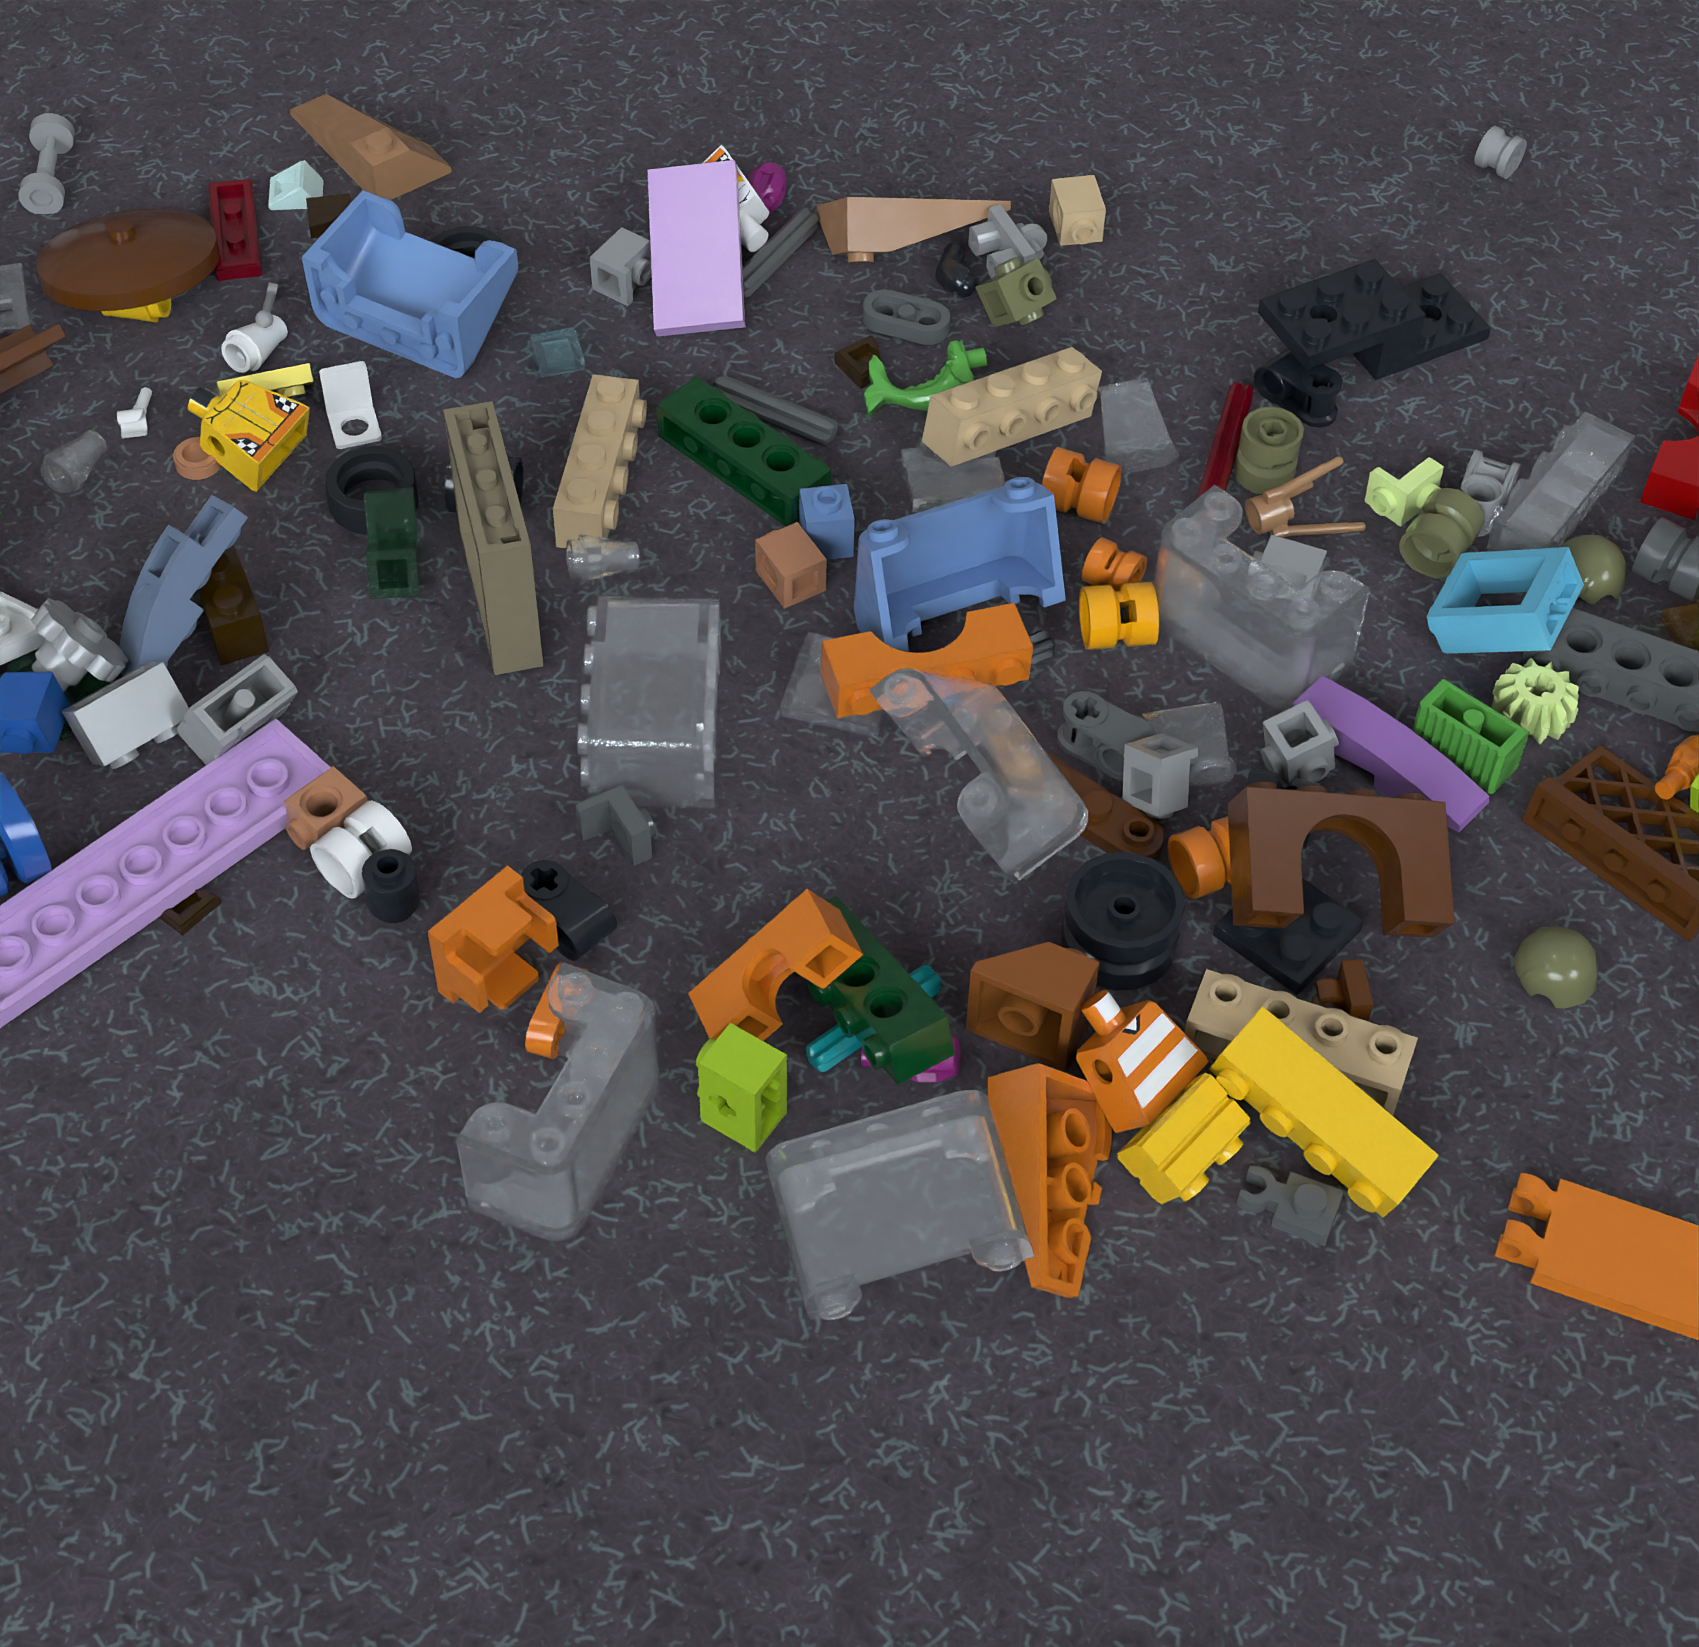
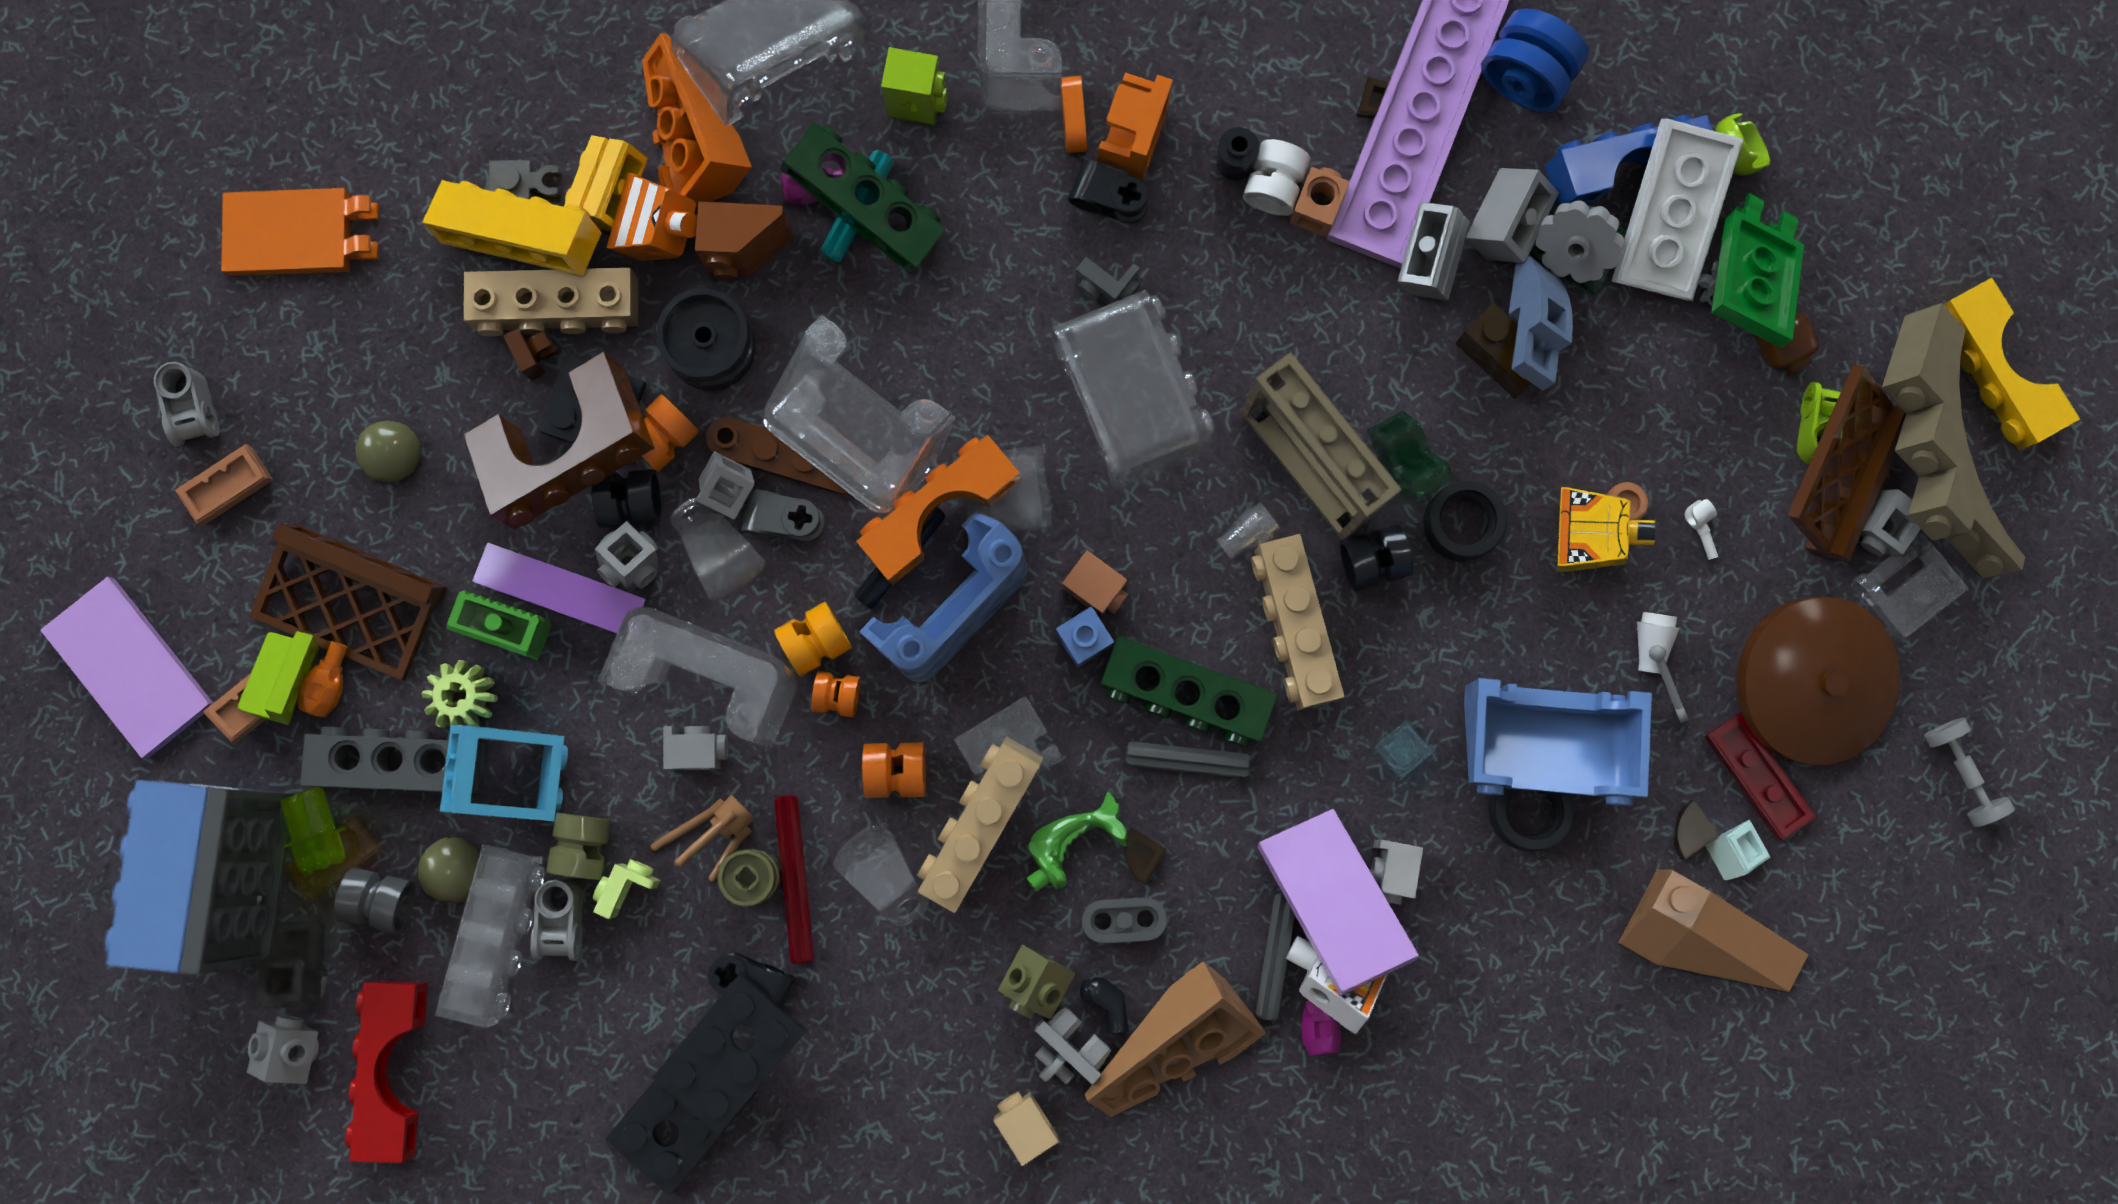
camera: 155 degrees right, 30 degrees up
clear cone [41,430,107,493] -> none
light yellow plate [217,363,313,398] -> none
white bracket [319,361,382,449] -> none
orange arch [688,889,863,1041] -> none

